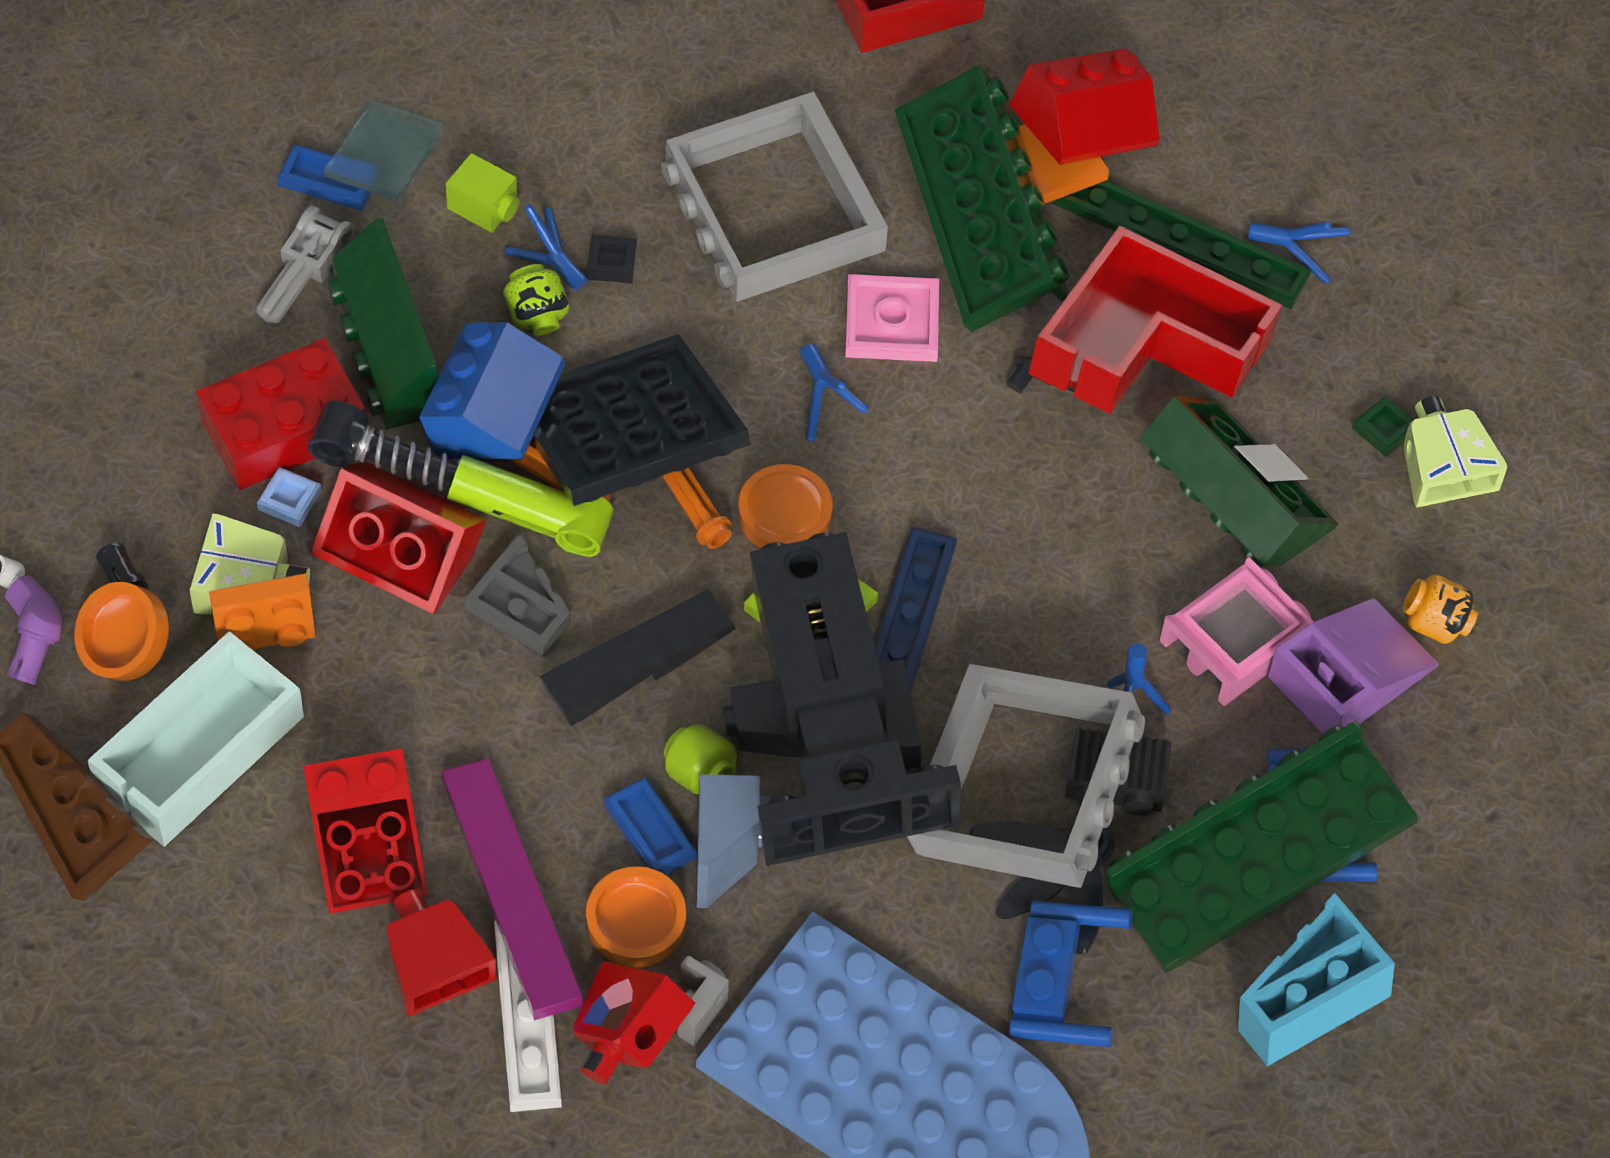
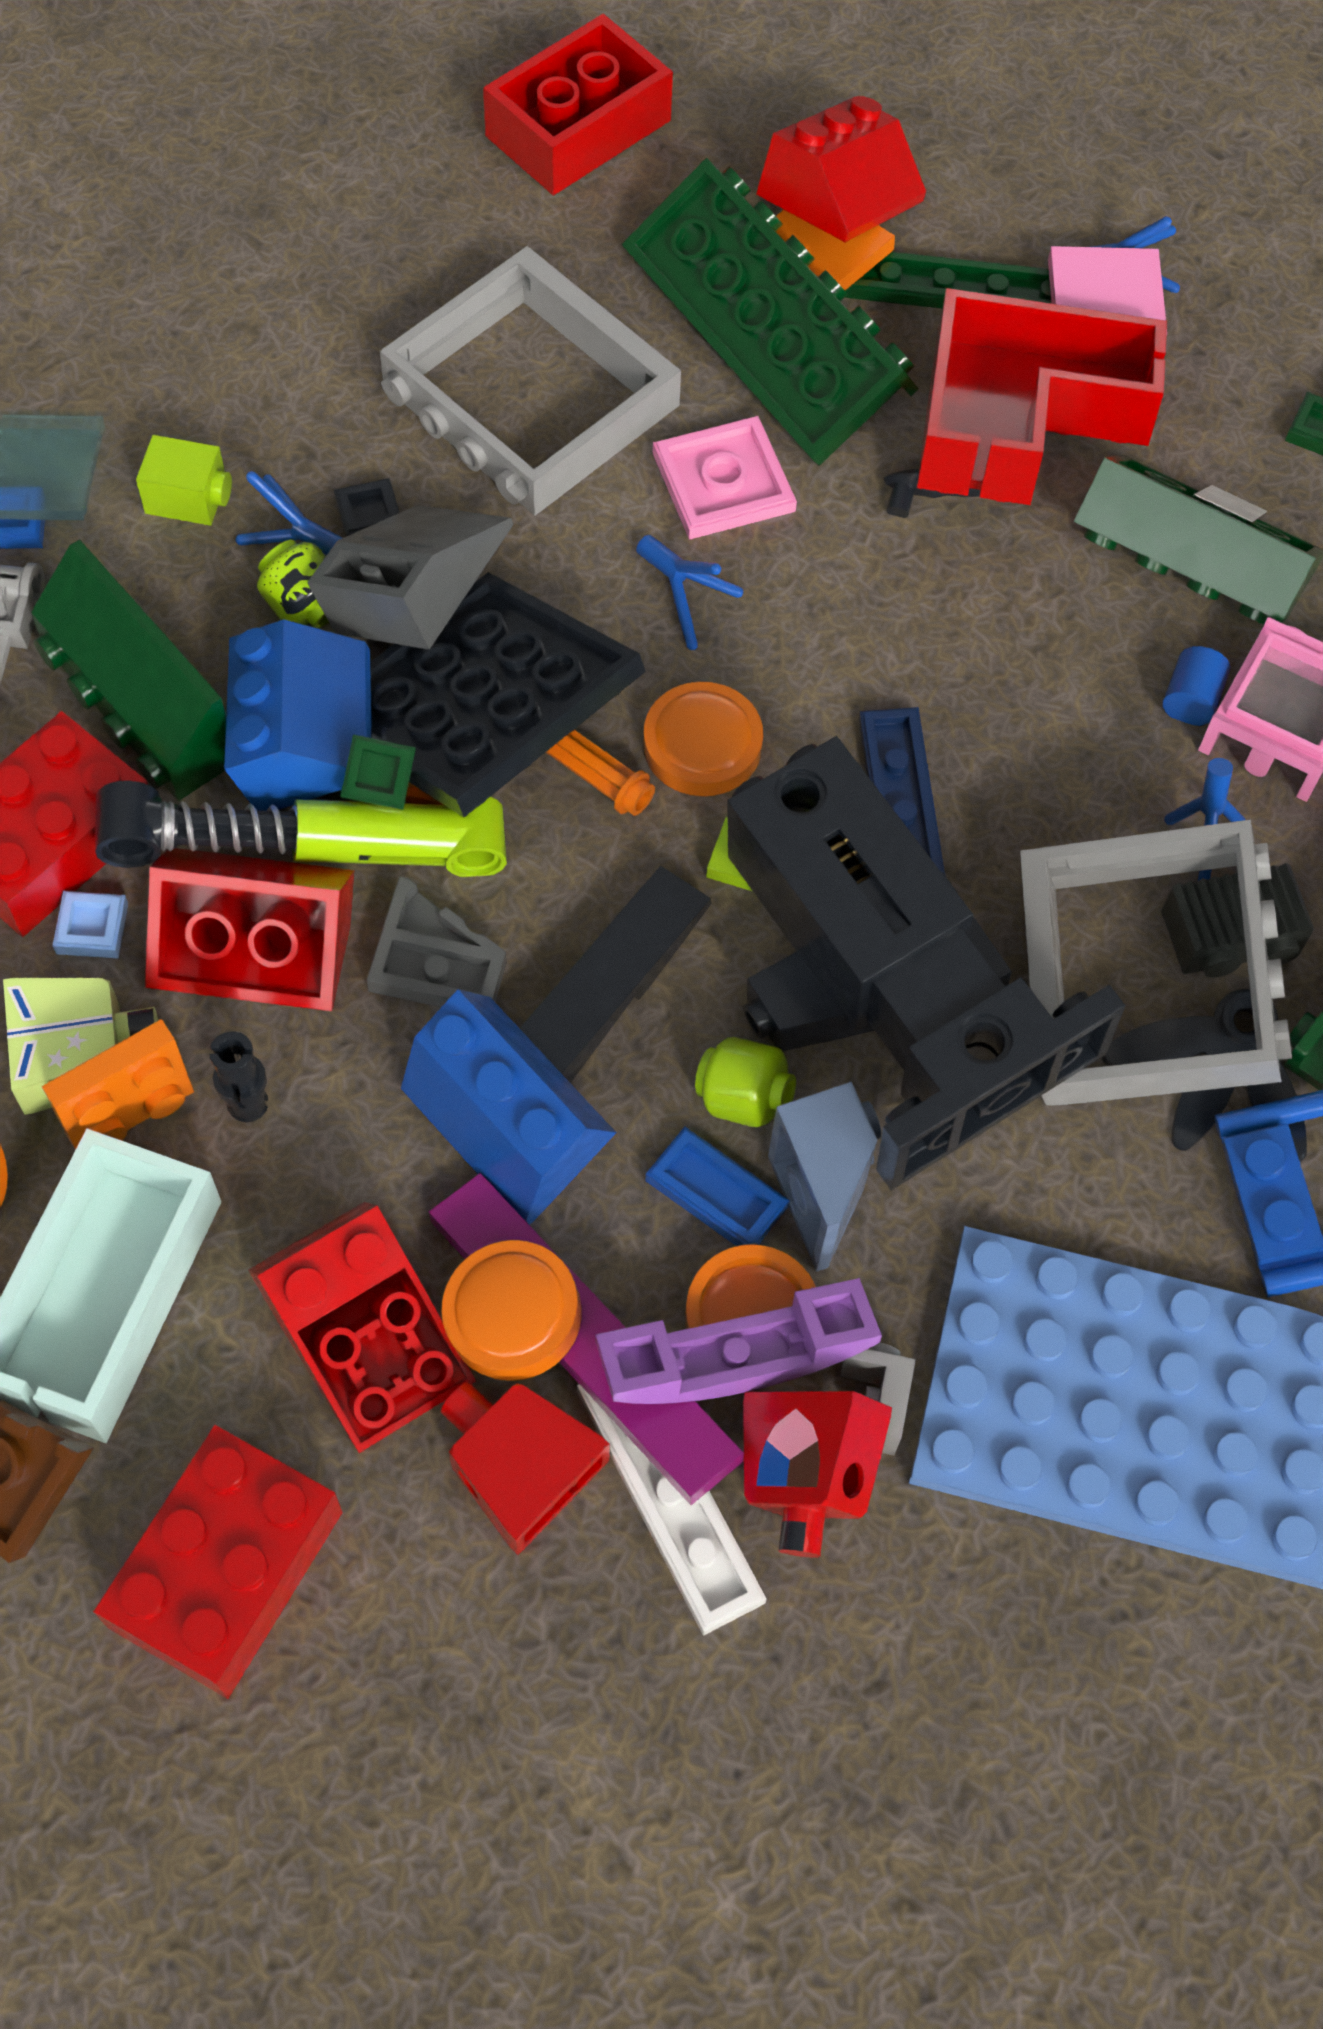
camera: 20 degrees left, 5 degrees up
none -> red brick [93,1425,343,1699]
none -> black pin [209,1031,268,1123]
none -> dark grey slope [307,505,514,650]
none -> dark green tile [340,734,416,810]
none -> blue slope [401,989,617,1225]
none -> orange piece [442,1240,582,1381]
none -> medium lavender slope [595,1278,882,1404]
none -> bright pink tile [1048,246,1166,320]
none -> blue piece [1163,646,1231,726]

